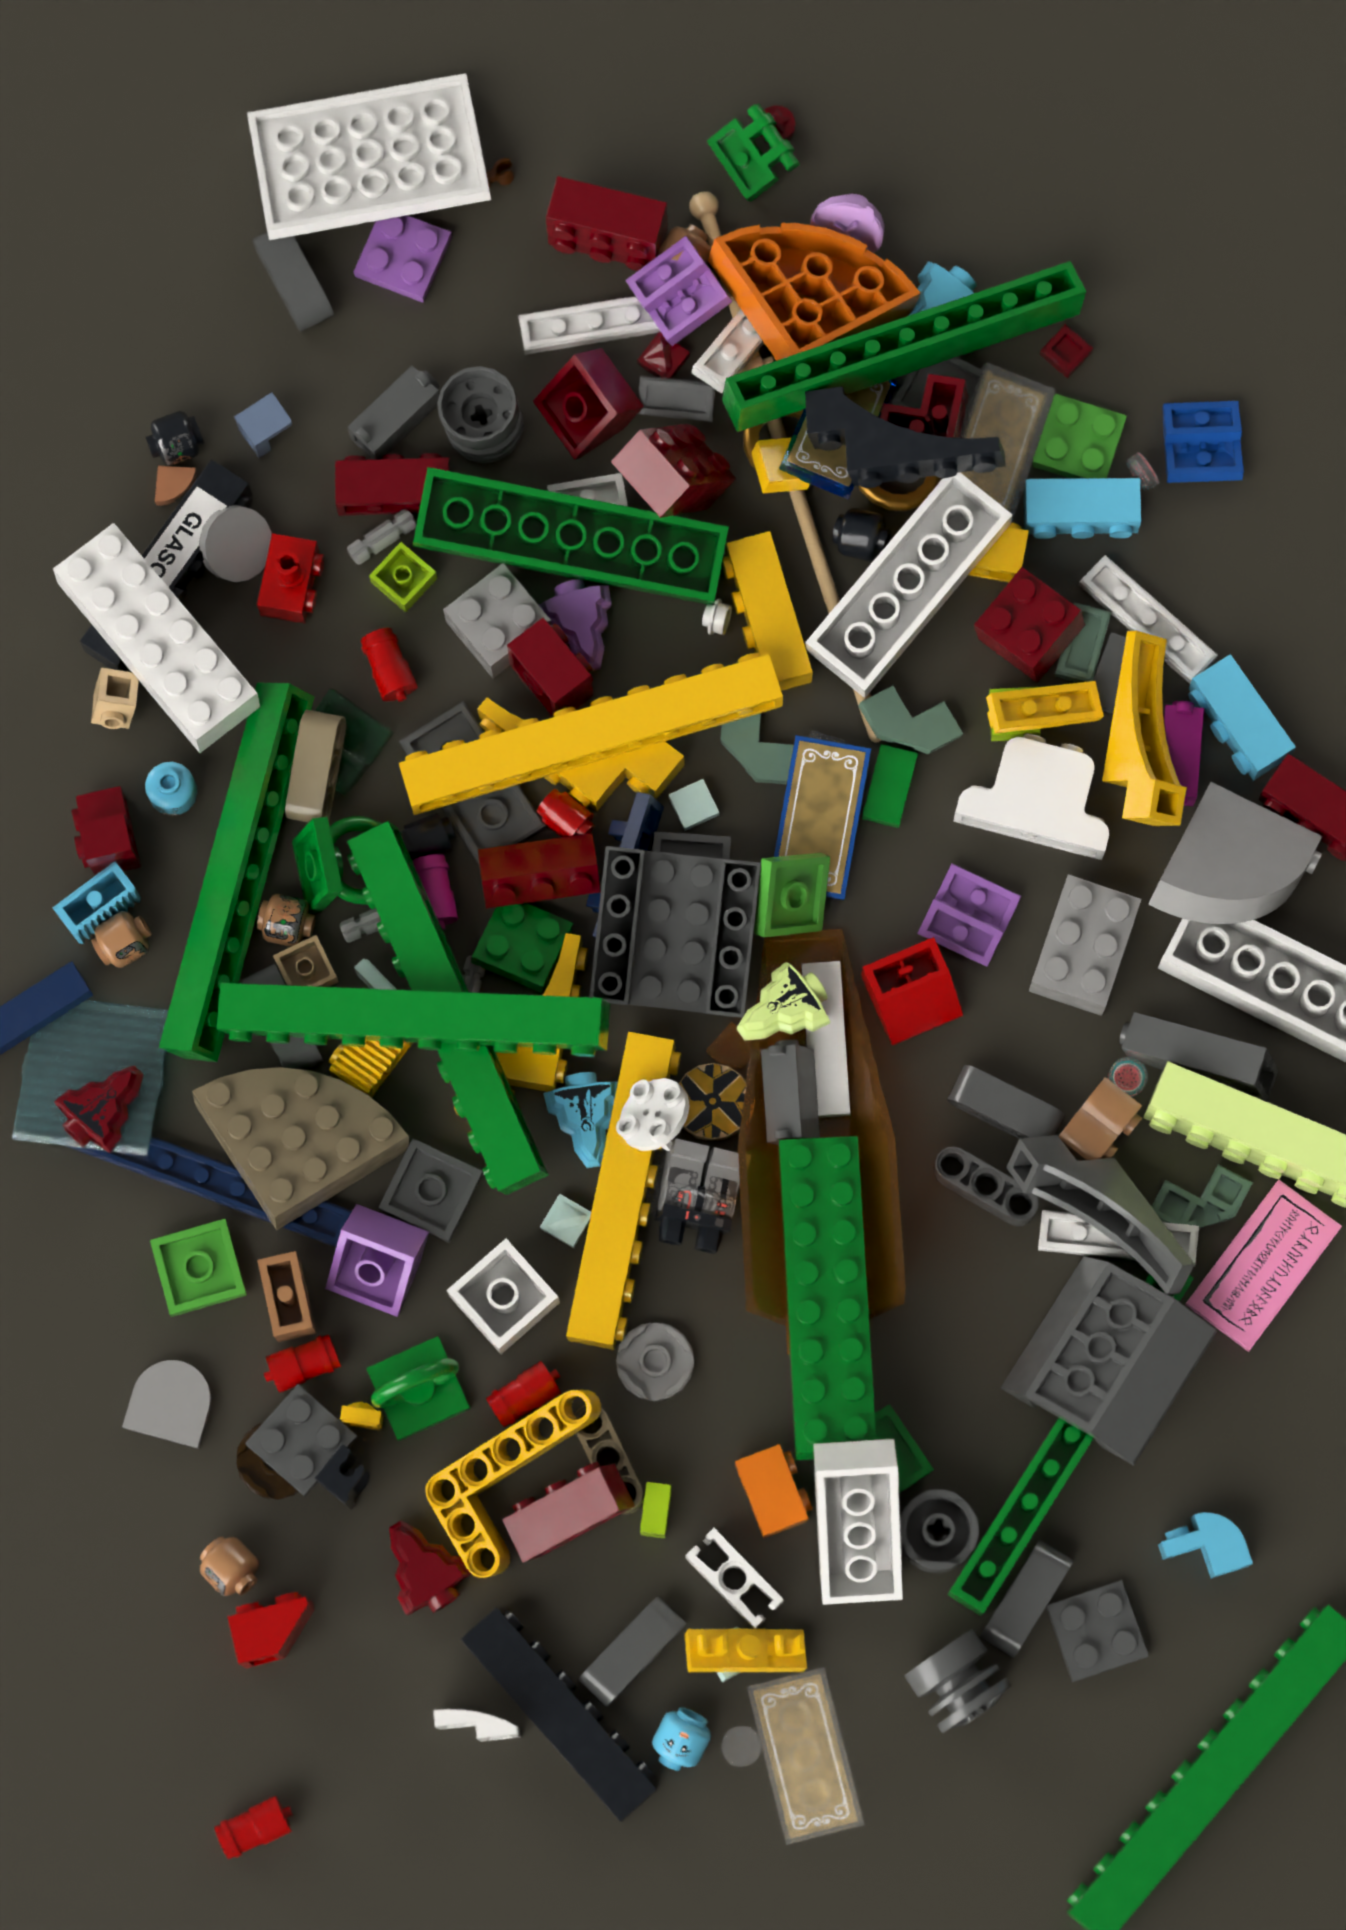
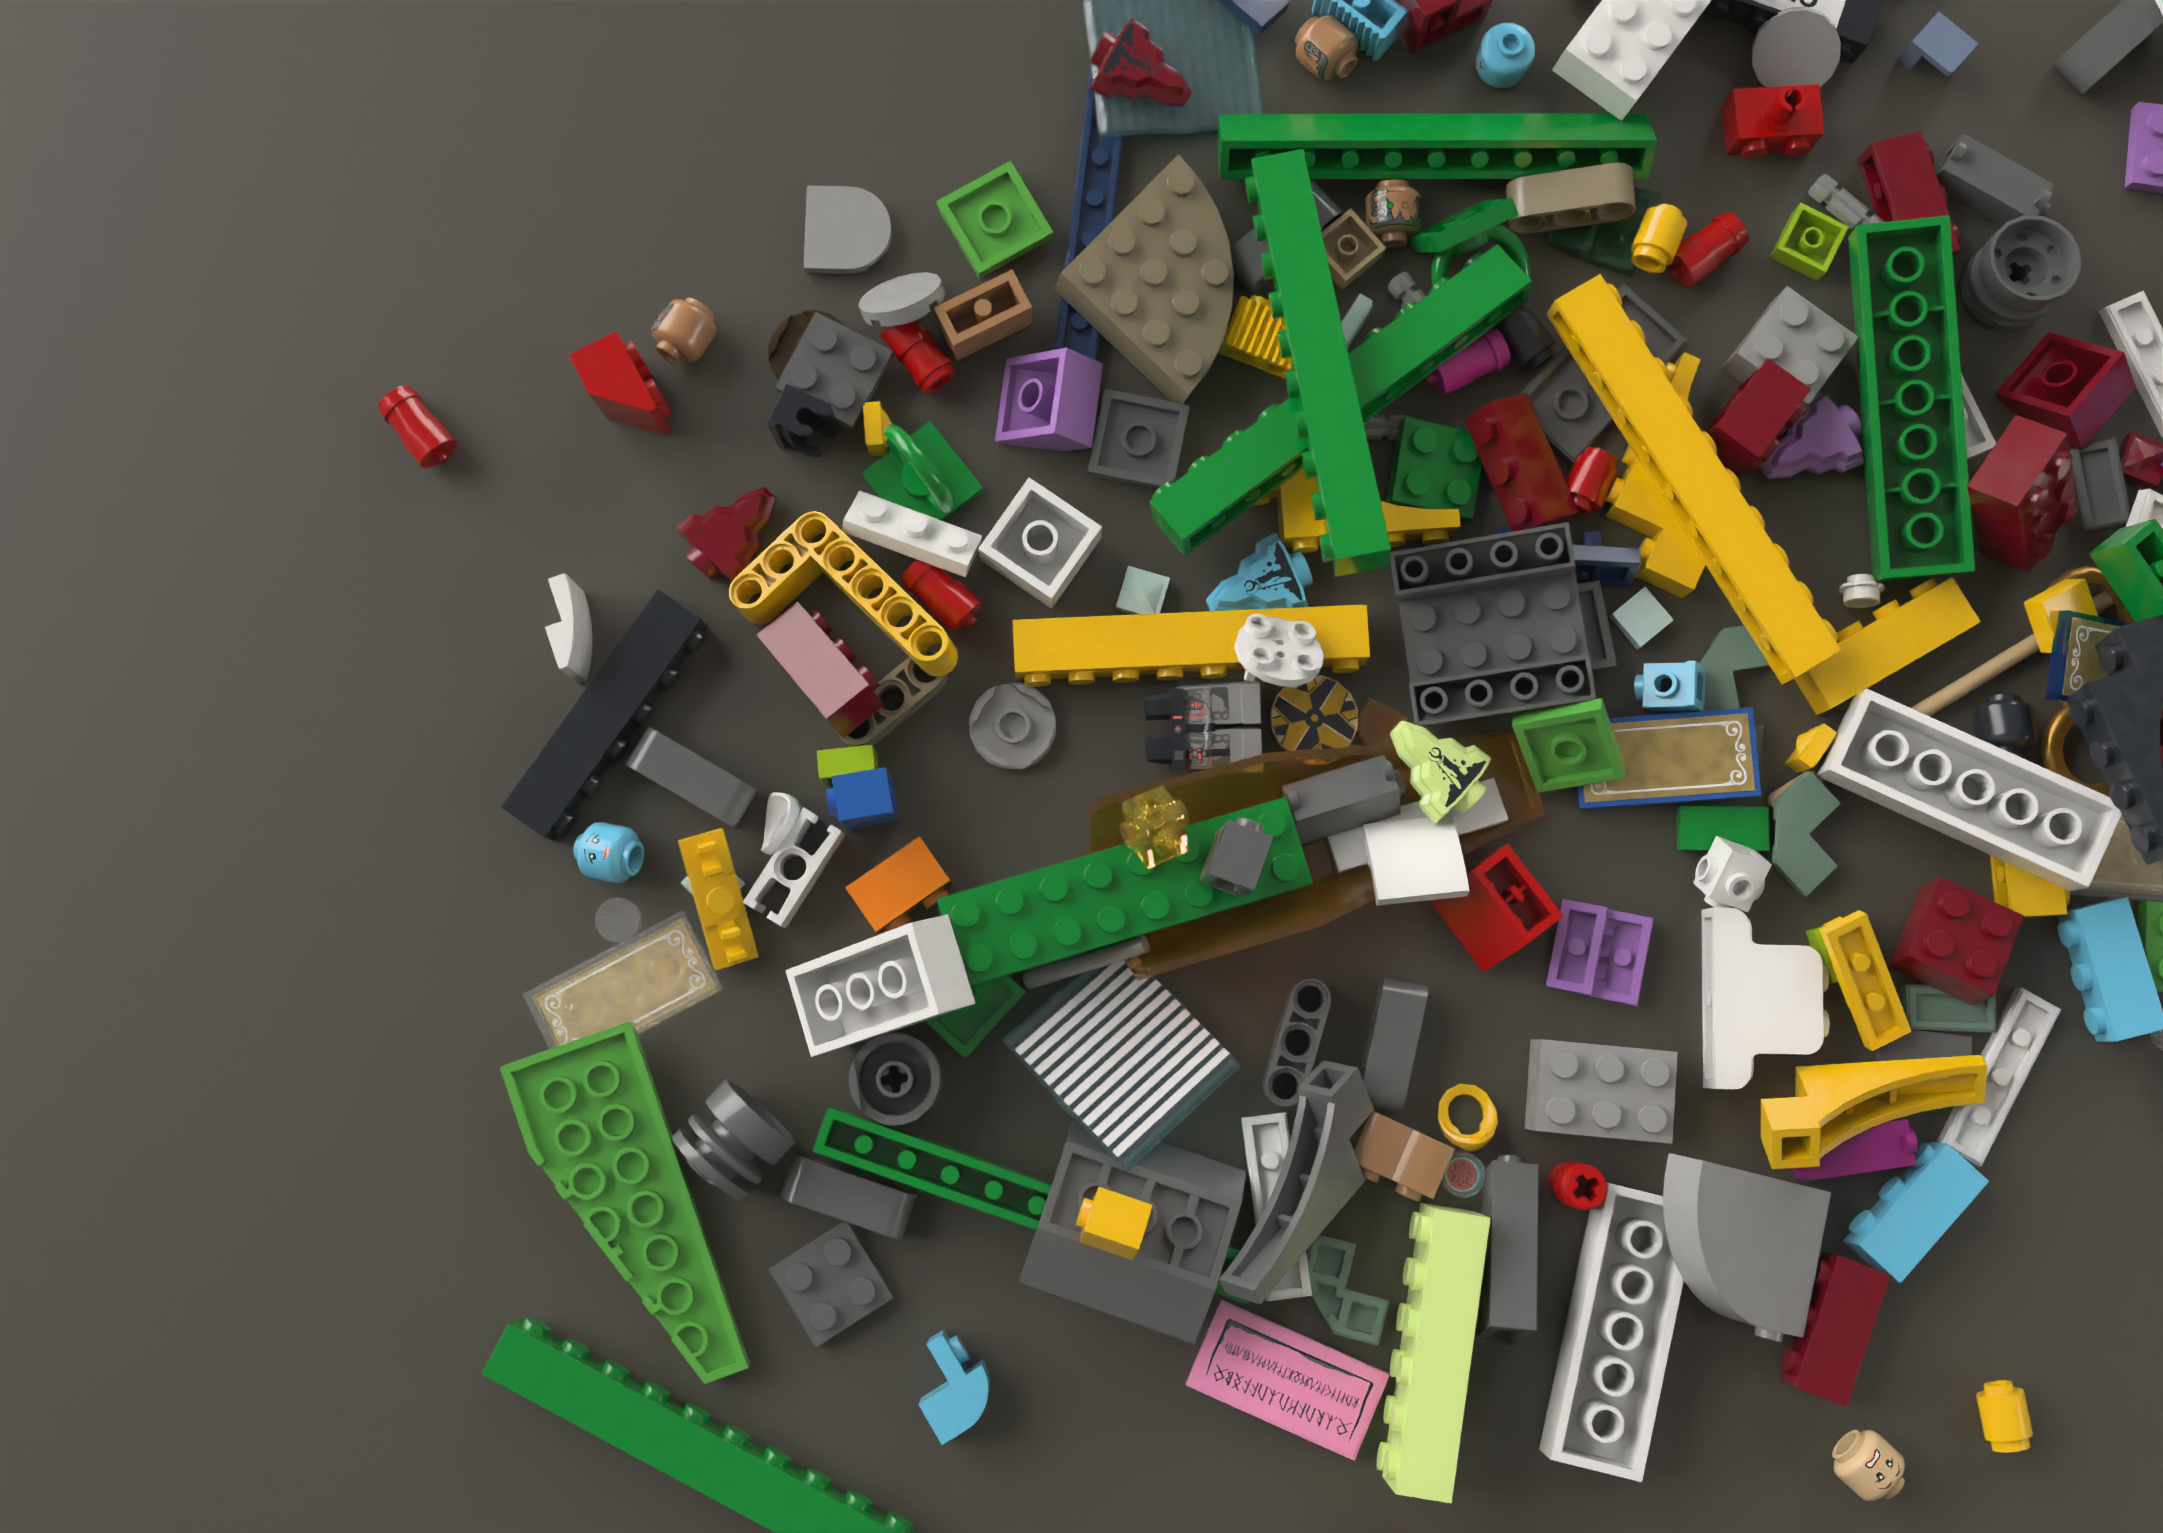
camera: 70 degrees right, 5 degrees up
none -> bright green wing [500,1020,750,1384]
none -> white piece [761,792,803,855]
none -> blue brick [826,767,899,830]
none -> white plate [842,490,982,577]
none -> light grey tile [858,272,946,327]
none -> piece [1002,957,1240,1171]
none -> light grey bar [1023,935,1150,989]
none -> yellow brick [1075,1187,1153,1261]
none -> clear yellow brick [1119,785,1190,869]
none -> dark grey brick [1198,817,1273,898]
none -> white slope [1362,815,1469,906]
none -> yellow piece [1437,1084,1498,1152]
none -> red piece [1547,1161,1607,1210]
none -> yellow brick [1631,204,1687,273]
none -> medium azure brick [1634,661,1705,713]
none -> white brick [1693,836,1772,912]
none -> yellow tile [1785,723,1837,773]

